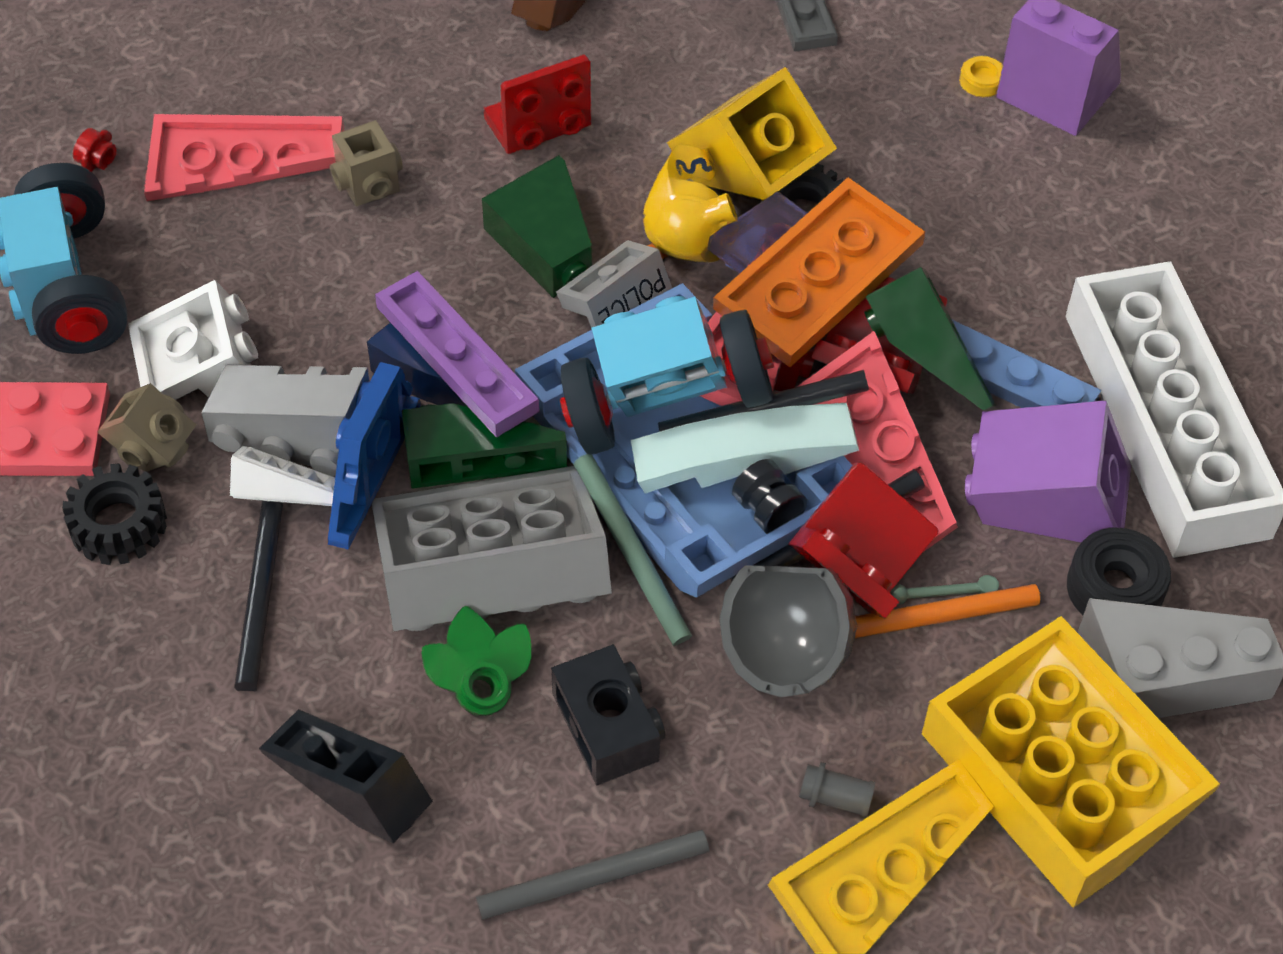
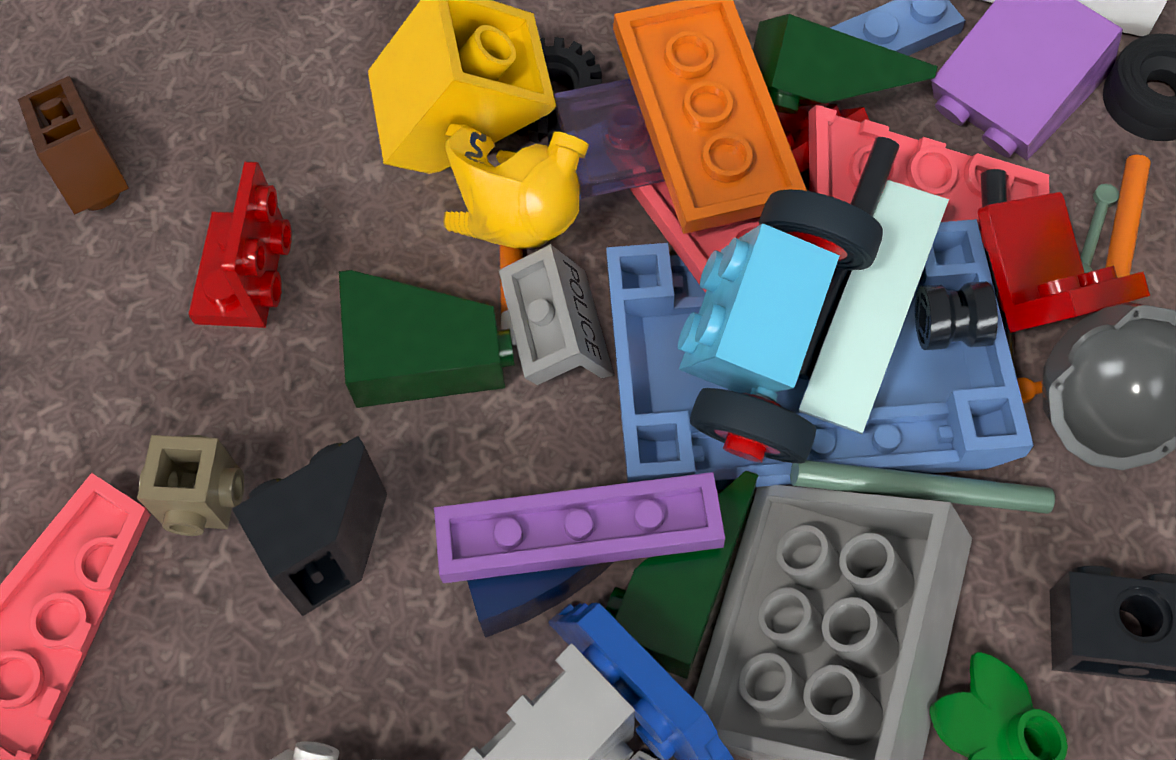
camera: 55 degrees left, 10 degrees up
none -> black slope [232,436,387,616]

